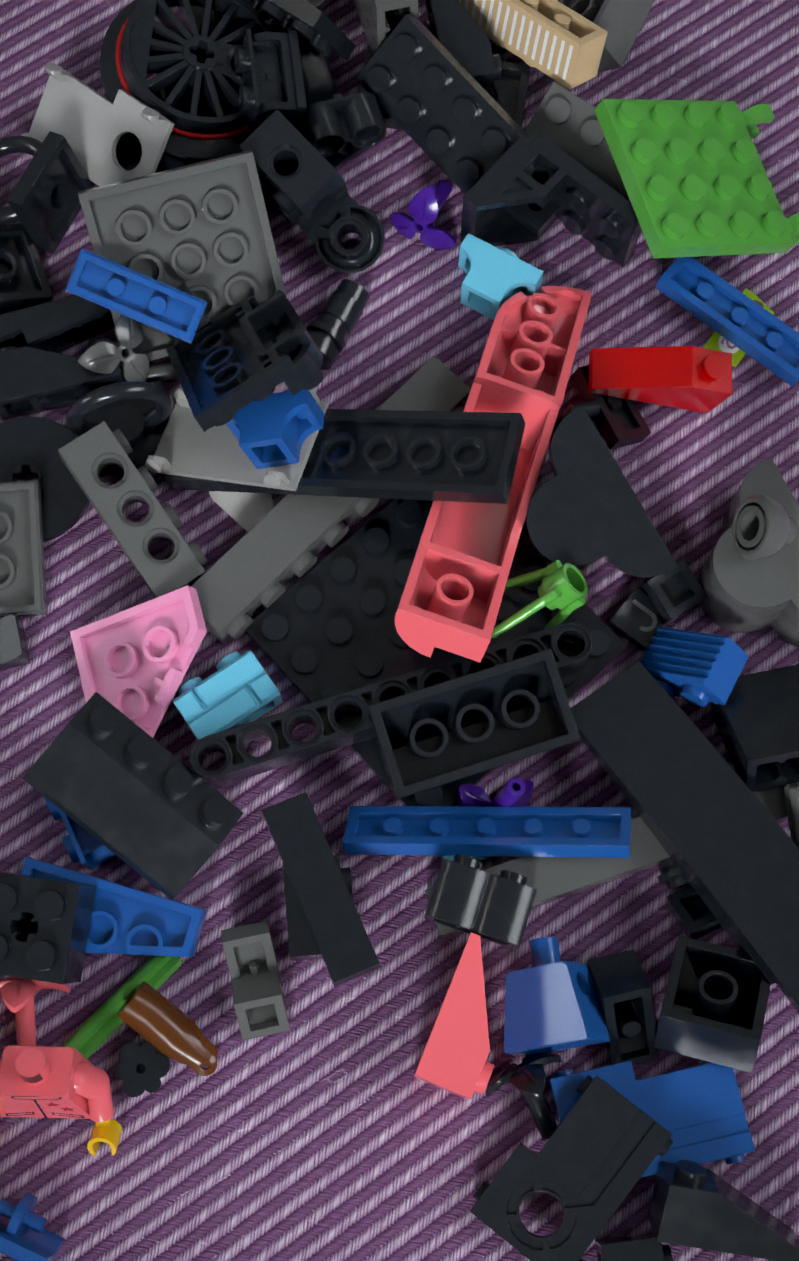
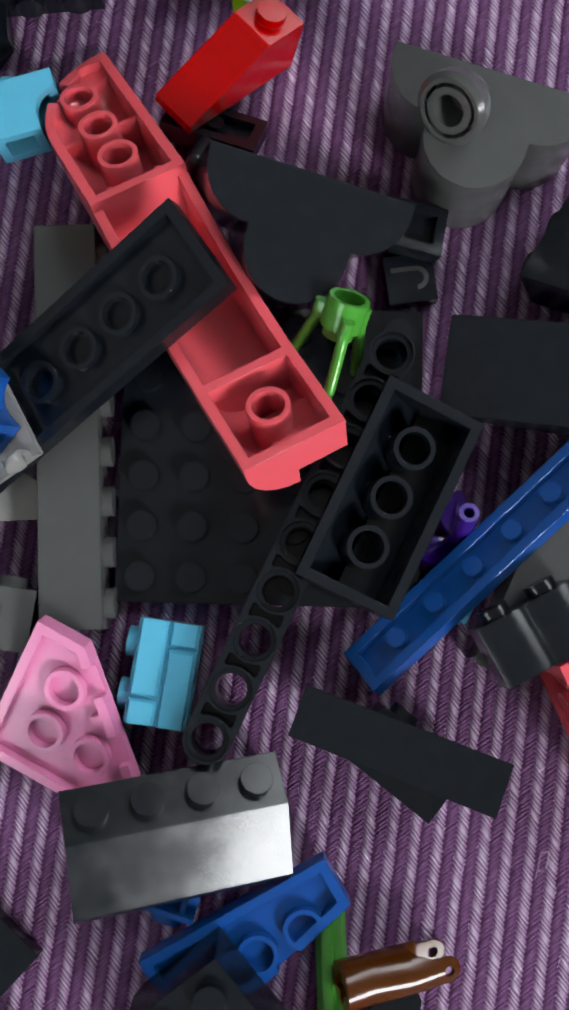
camera: 45 degrees left, 10 degrees up
dark grey slope [221,920,290,1041] -> none
blue brick [640,627,749,707] -> none

